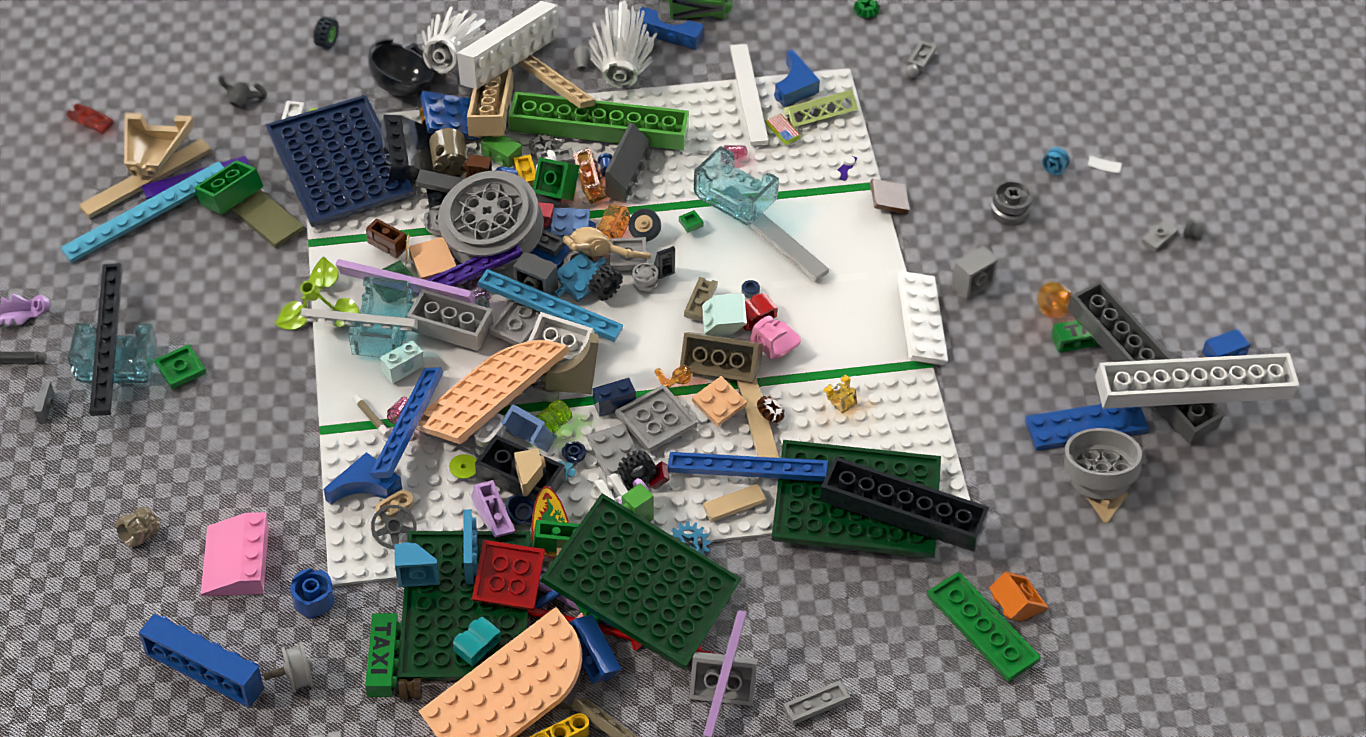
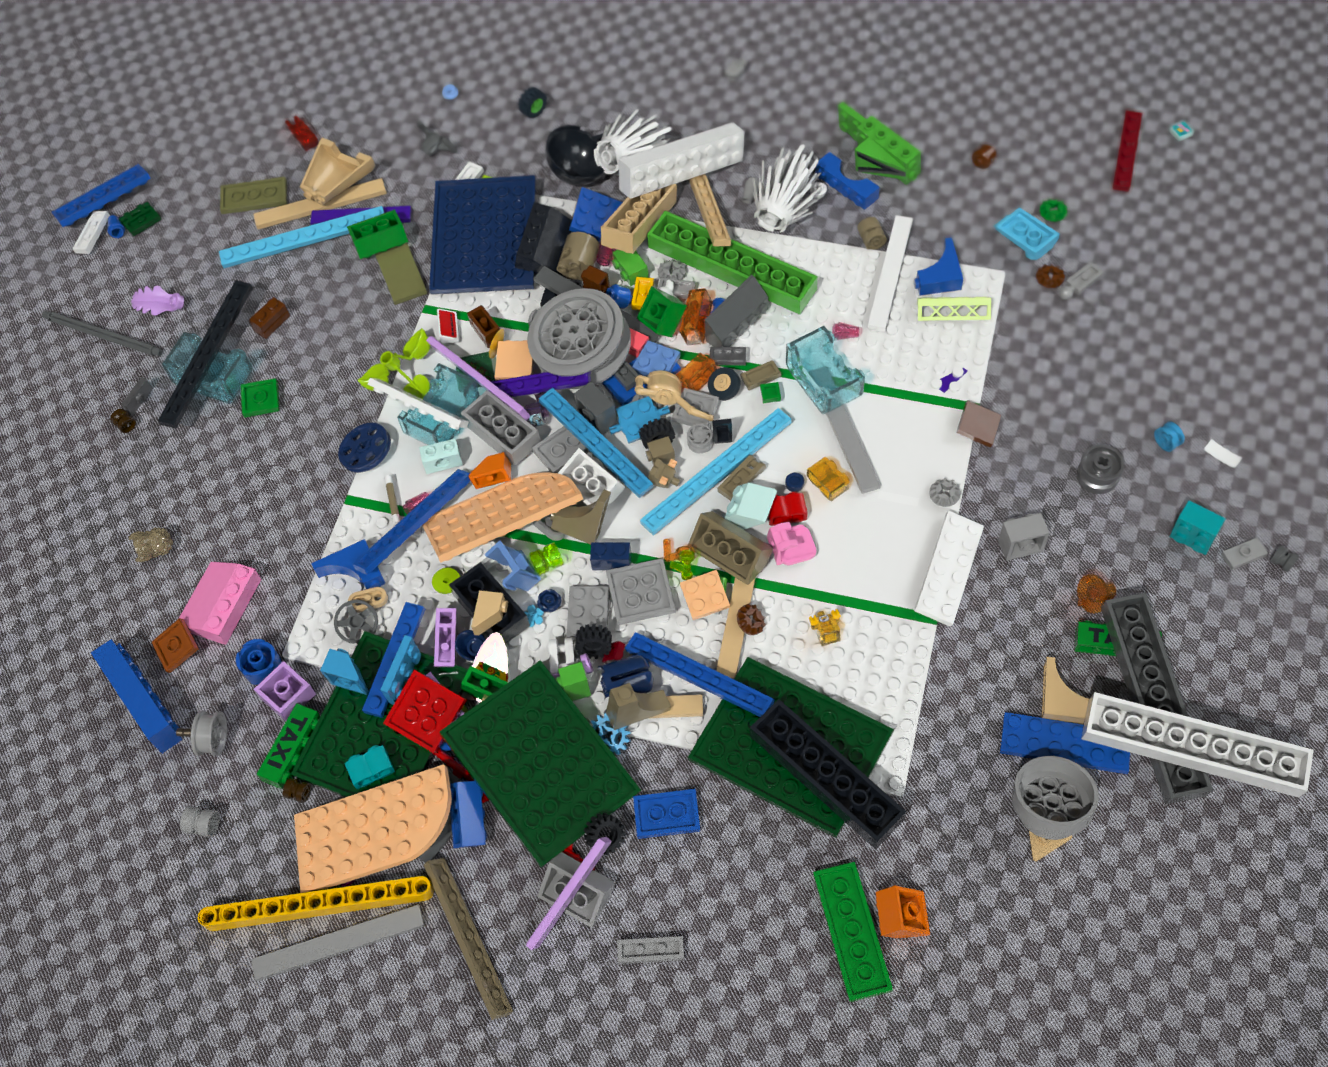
camera: 30 degrees right, 10 degrees up
tile [766,113,800,145] -> none
blue brick [1202,328,1250,357] -> none
none -> dark brown wheel [110,409,136,433]
none -> dark orange tile [152,618,199,673]
none -> olive tile [220,177,287,214]
none -> reddish brown brick [249,297,290,339]
none -> lavender brick [254,661,316,722]
none -> dark blue wedge [338,423,391,473]
none -> blue plate [362,602,426,718]
none -> slope [437,309,459,344]
none -> light blue plate [442,84,458,100]
none -> orange slope [469,452,511,489]
none -> black tyre [584,813,625,855]
none -> clear pink brick [596,243,617,266]
none -> dark blue cylinder [597,655,653,698]
none -> dark tan arch [606,683,671,730]
none -> blue plate [633,789,701,839]
none -> medium azure plate [640,408,791,536]
none -> dark tan brick [645,436,675,465]
none -> dark tan piece [648,458,680,488]
none -> clear neon green piece [670,550,695,580]
none -> flat silver plate [709,347,746,366]
none -> dark tan tile [740,360,781,391]
none -> clear yellow brick [807,457,850,501]
none -> dark tan wheel [857,217,887,250]
none -> light grey gear [929,478,961,507]
none -> medium azure slope [993,207,1060,260]
none -> reddish brown gear [1036,263,1065,288]
none -> tan arch [1041,657,1089,725]
none -> teal brick [1169,501,1226,555]

